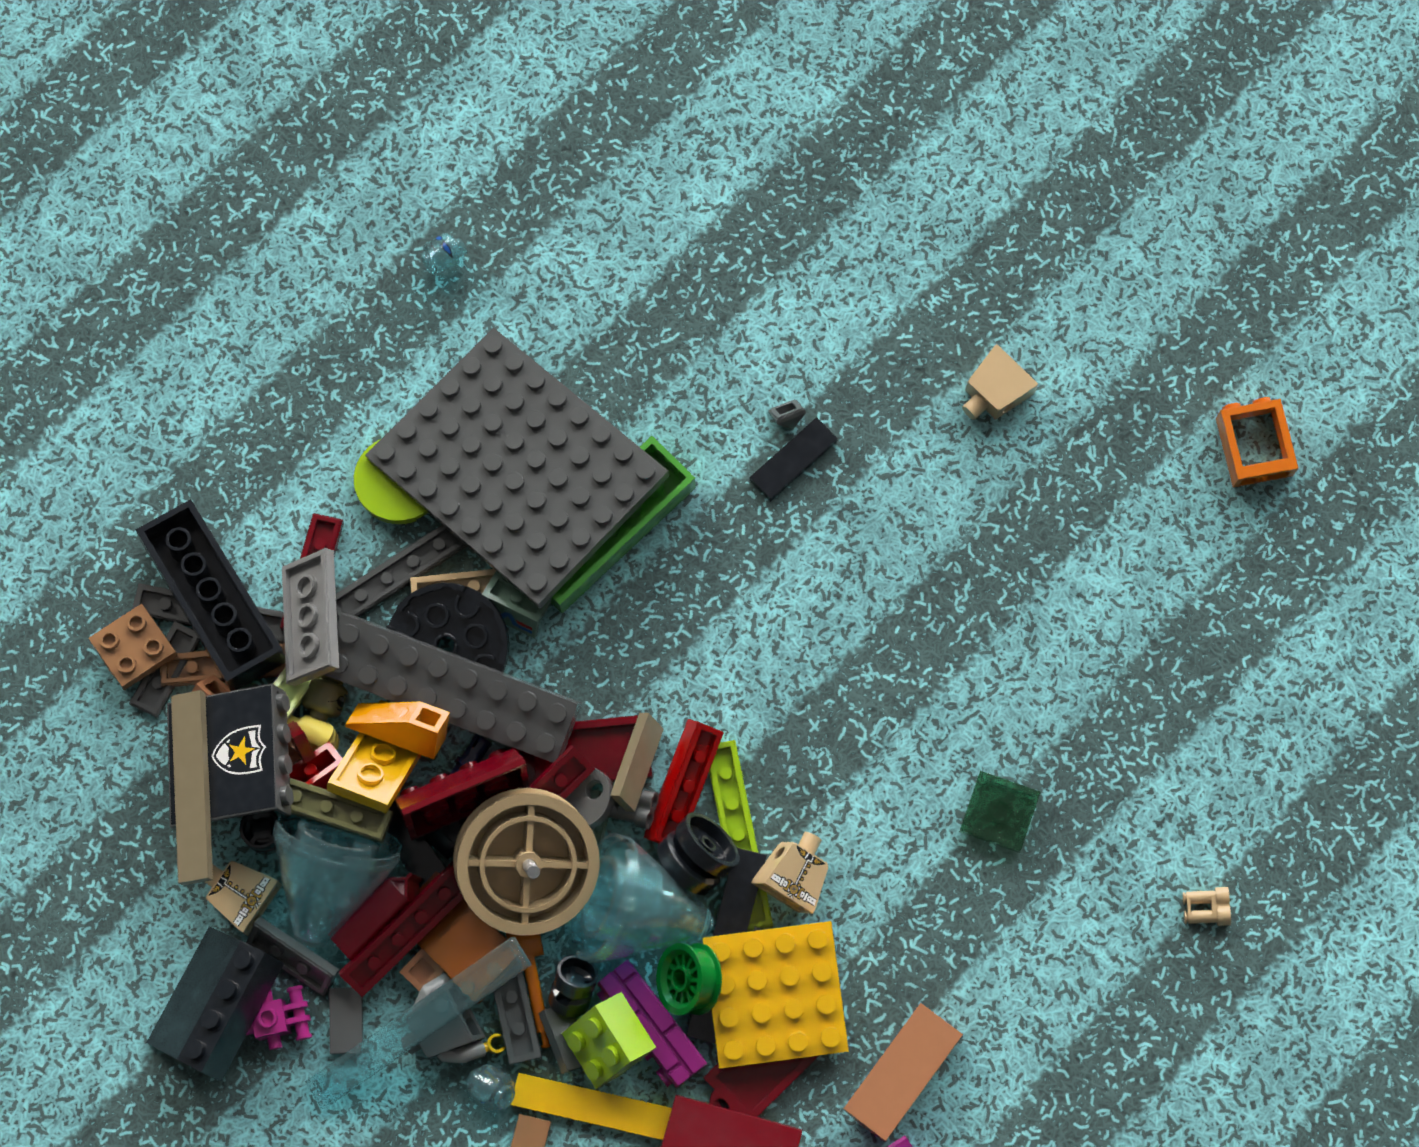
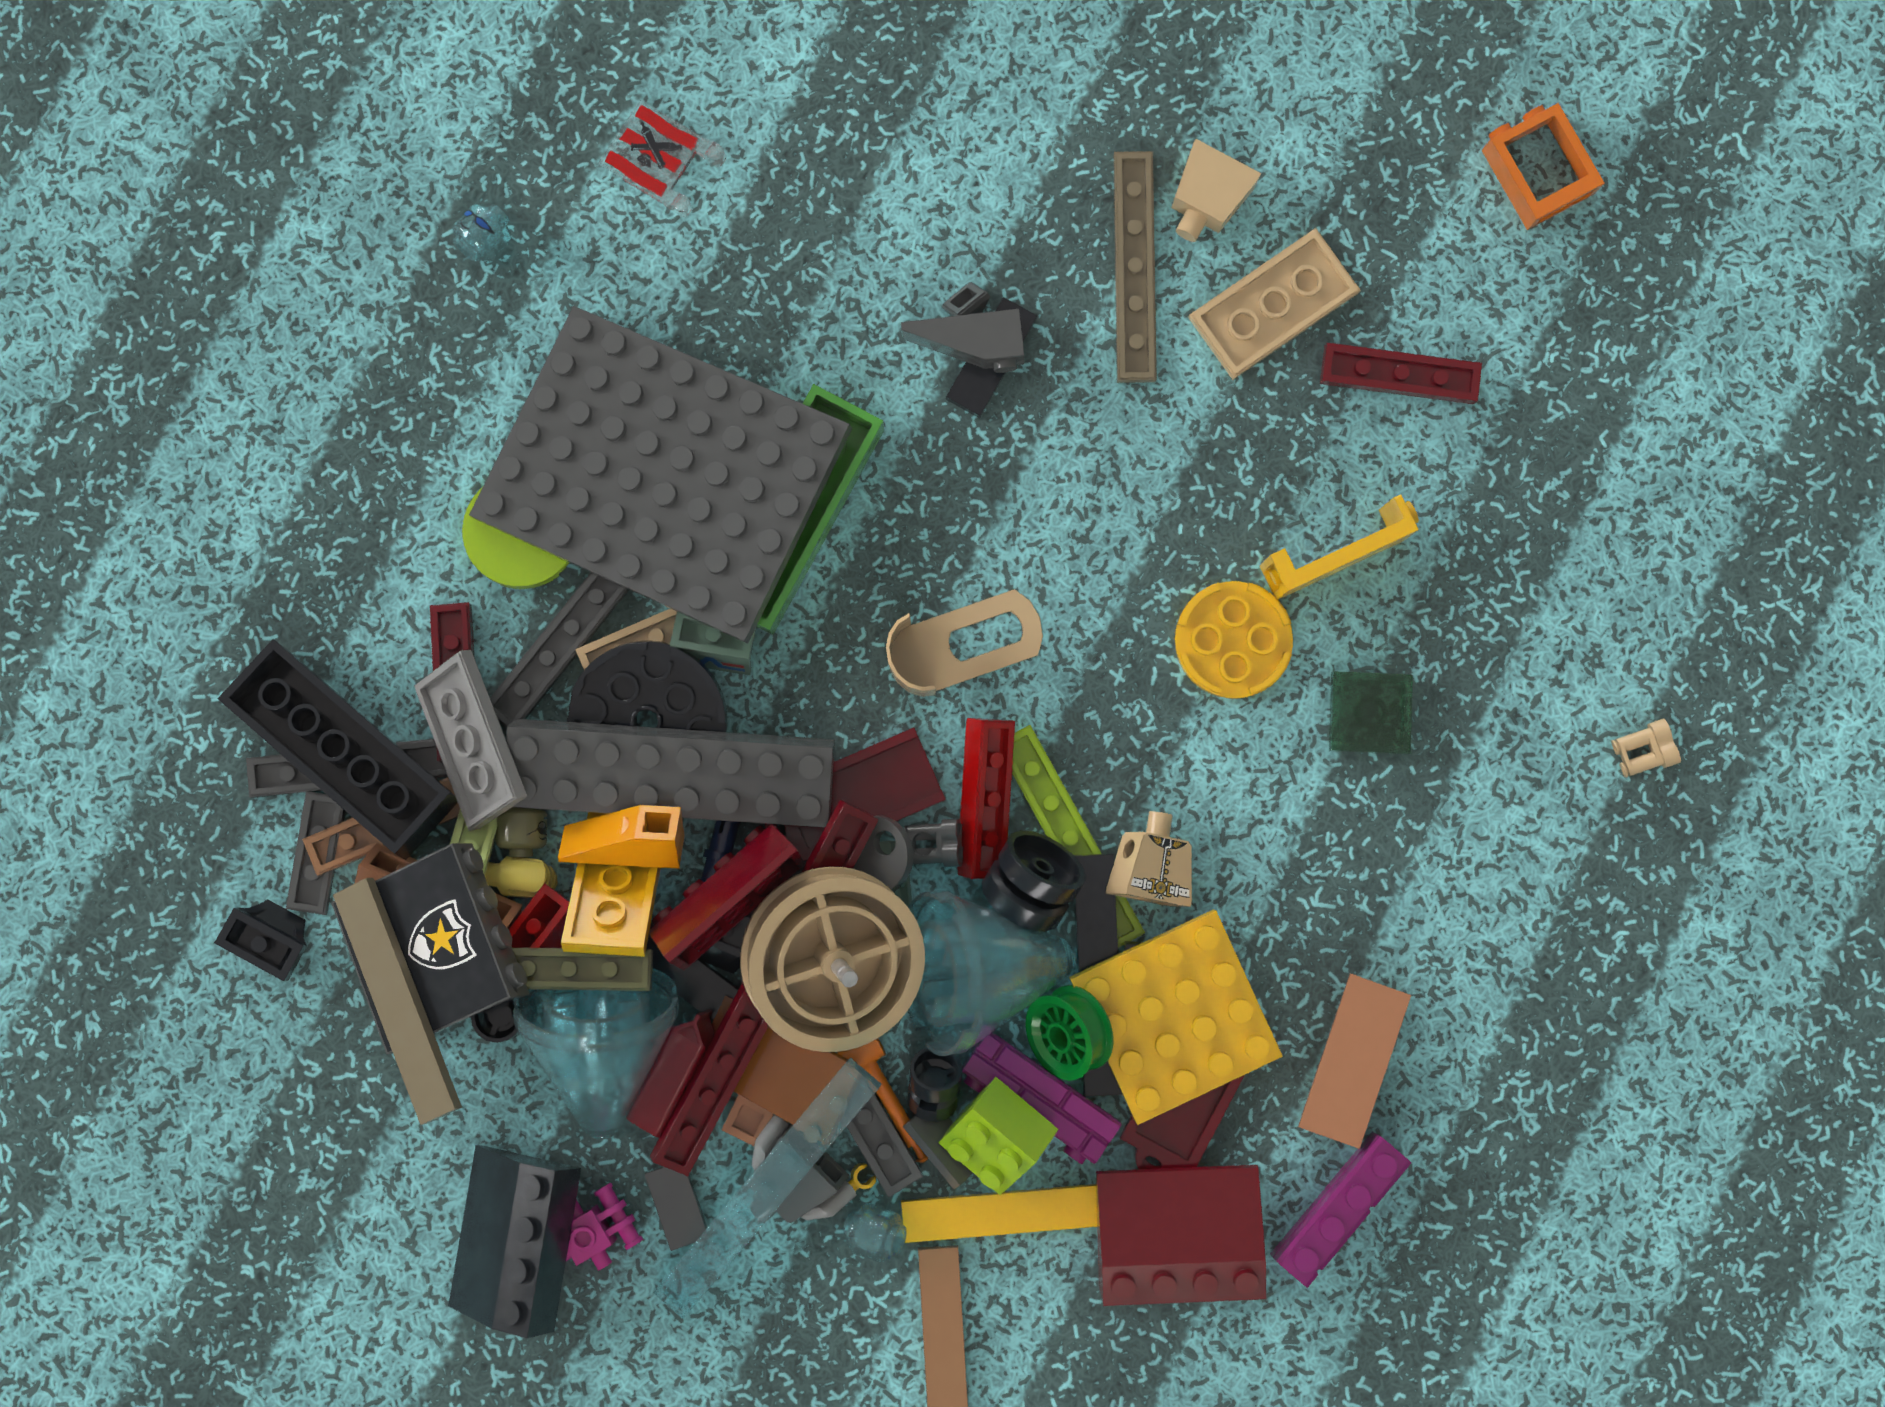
camera: 20 degrees left, 10 degrees up
medium nougat plate [88,604,178,690] -> none
tan torso [205,861,282,936] -> none
dark grey tile [246,917,339,997] -> none
dark red tile [288,721,316,764] -> none
dark tan tile [610,713,664,812] -> none
none -> black slope [214,899,307,981]
none -> flag [598,100,727,218]
none -> tan piece [886,589,1043,697]
none -> dark grey slope [901,309,1024,373]
none -> dark tan tile [1113,151,1157,383]
none -> yellow tile [1175,581,1293,699]
none -> tan tile [1188,228,1361,380]
none -> yellow panel [1259,494,1419,600]
none -> dark red plate [1320,342,1482,404]

